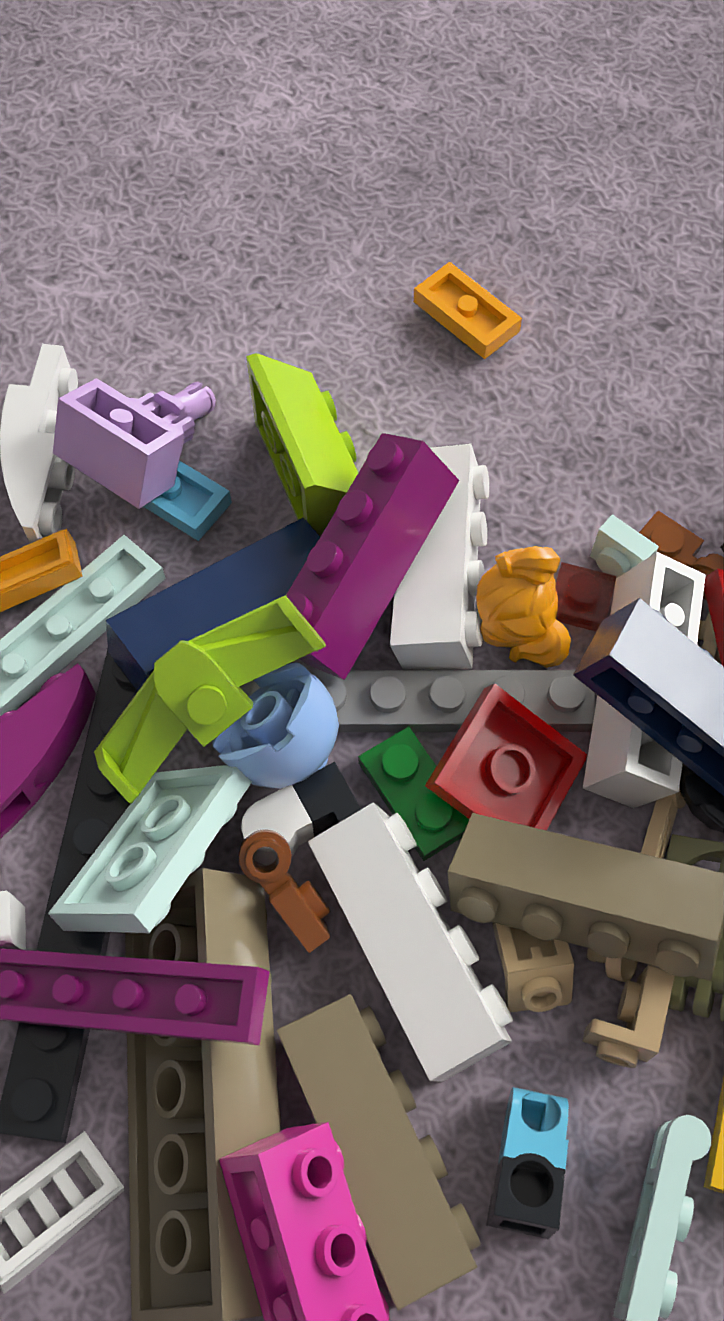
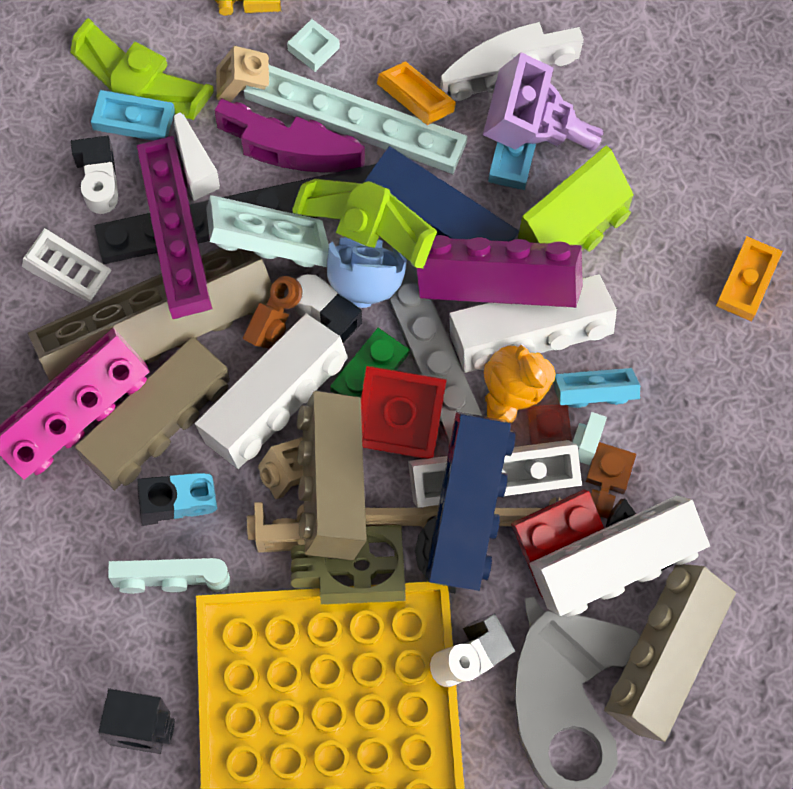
camera: 65 degrees right, 5 degrees up
none -> medium azure plate [554,368,640,408]

